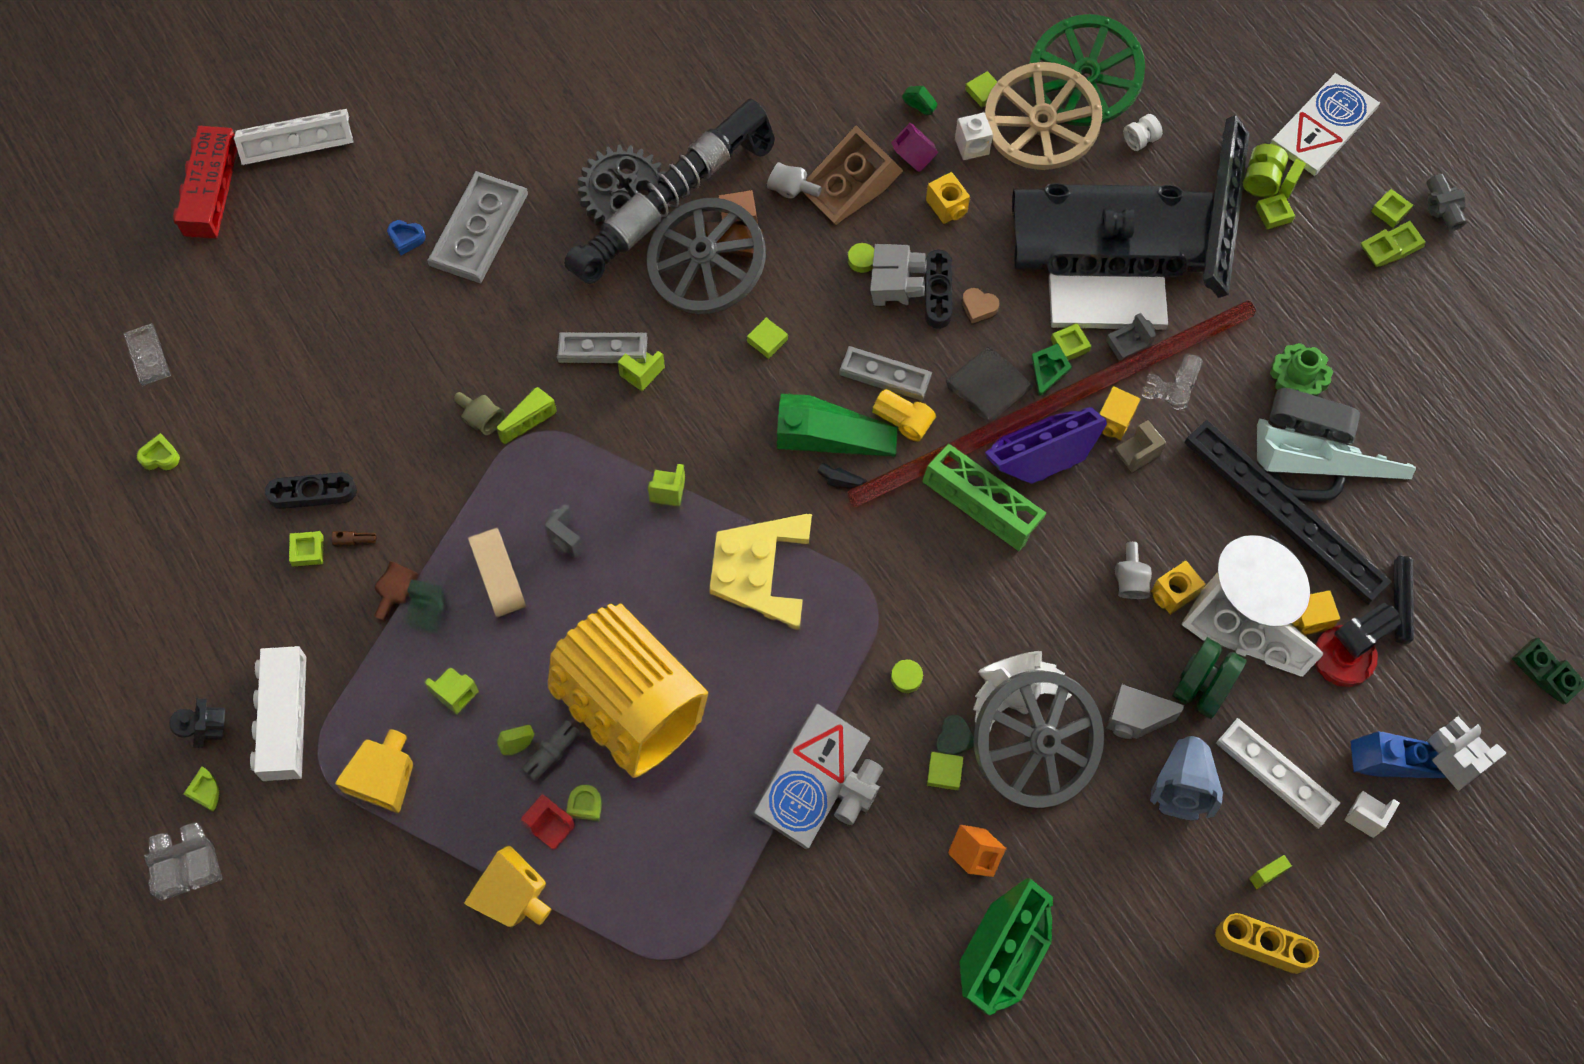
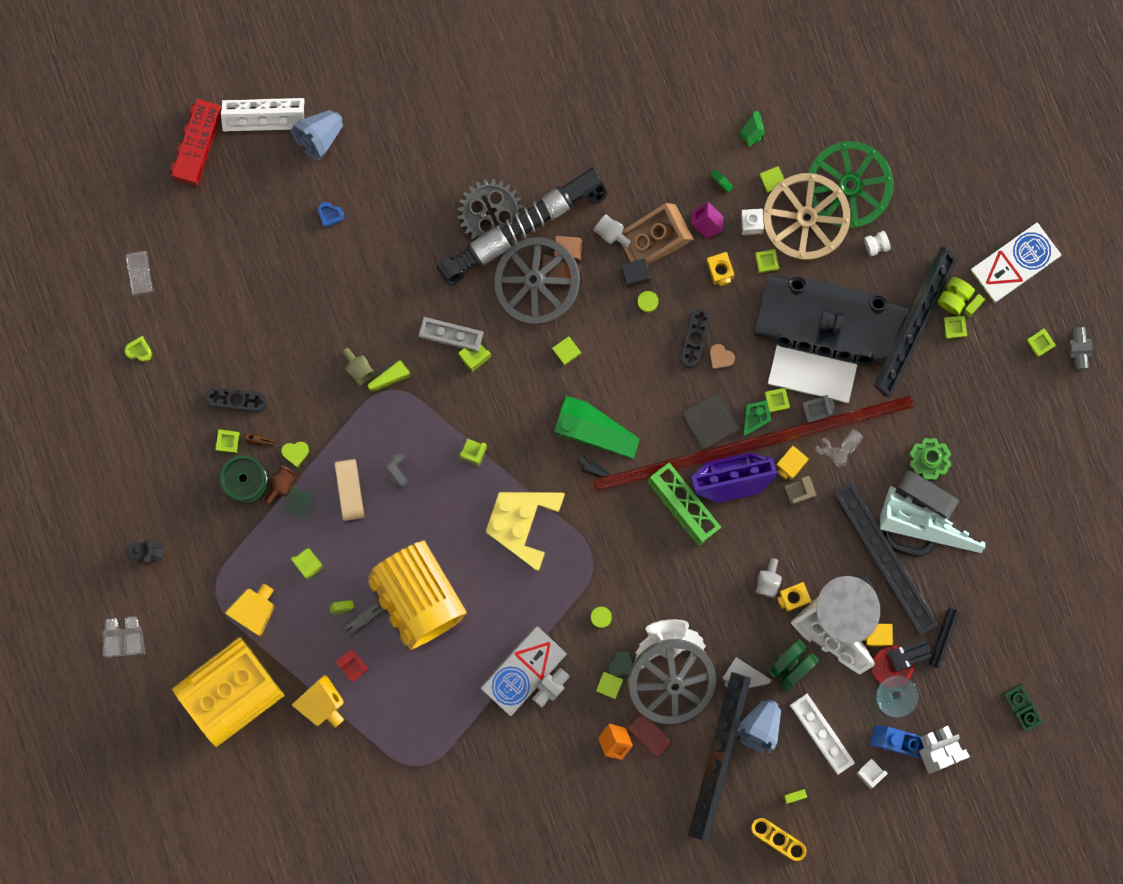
camera: 15 degrees right, 15 degrees up
lime tile [183,767,219,812] -> none
white brick [250,646,307,781] -> none
light grey tile [427,171,528,284] -> none
lime tile [566,785,602,821] -> none
light grey tile [839,346,932,401] -> none
light grey hips [870,244,927,306] -> none
yellow piece [872,389,936,442] -> none
green wedge [959,878,1053,1015] -> none
lime slope [1360,220,1425,267] -> none
none -> yellow piece [172,637,284,747]
none -> dark green wheel [220,455,268,504]
none -> lime tile [281,442,309,468]
none -> sand blue cone [291,110,343,161]
none -> black panel [621,258,651,288]
none -> clear red tile [627,714,672,757]
none -> black plate [688,672,751,841]
none -> green piece [739,110,765,147]
none -> lime tile [755,249,779,274]
none -> clear light blue dish [876,675,919,718]

